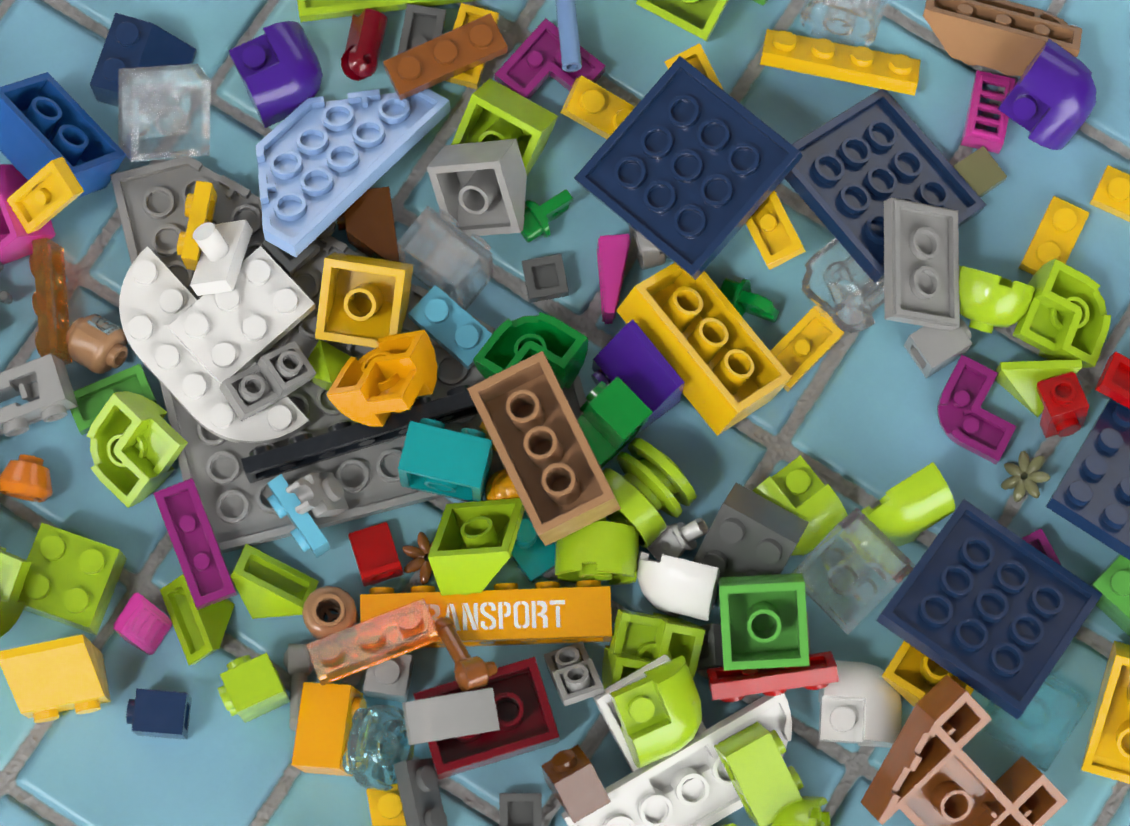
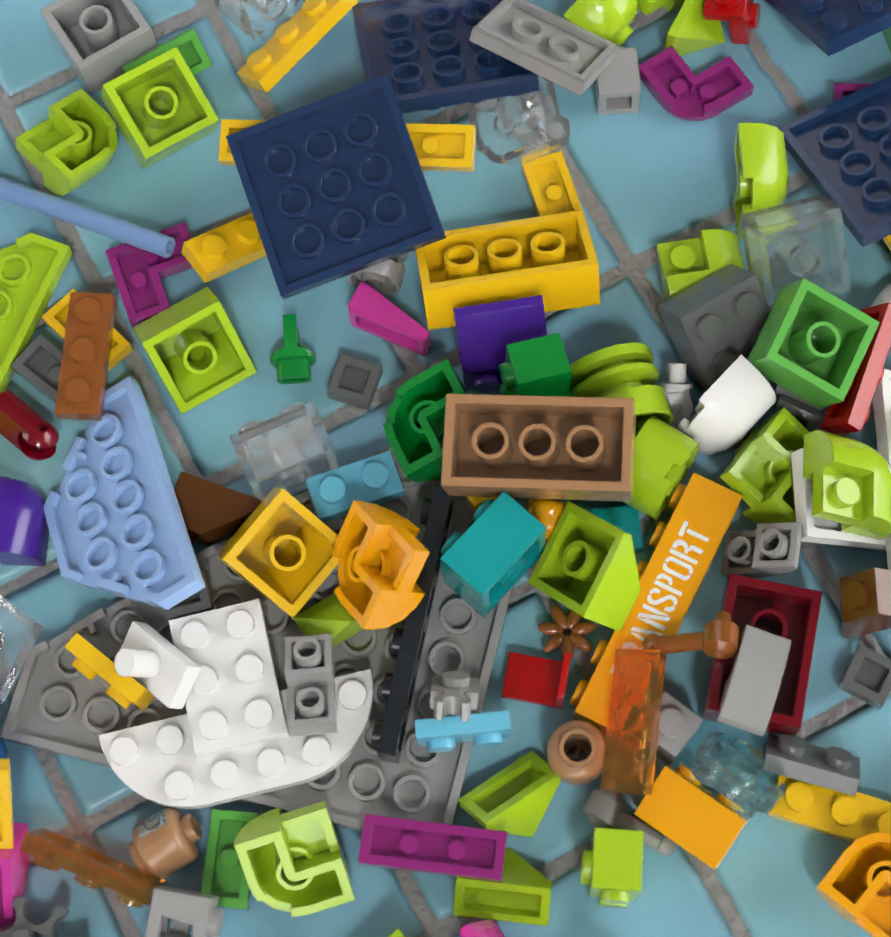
camera: 50 degrees left, 5 degrees down
light grey slope [427,139,527,238] -> none
green piece [720,278,780,323] -> none
olive plant [1001,451,1051,502] -> none

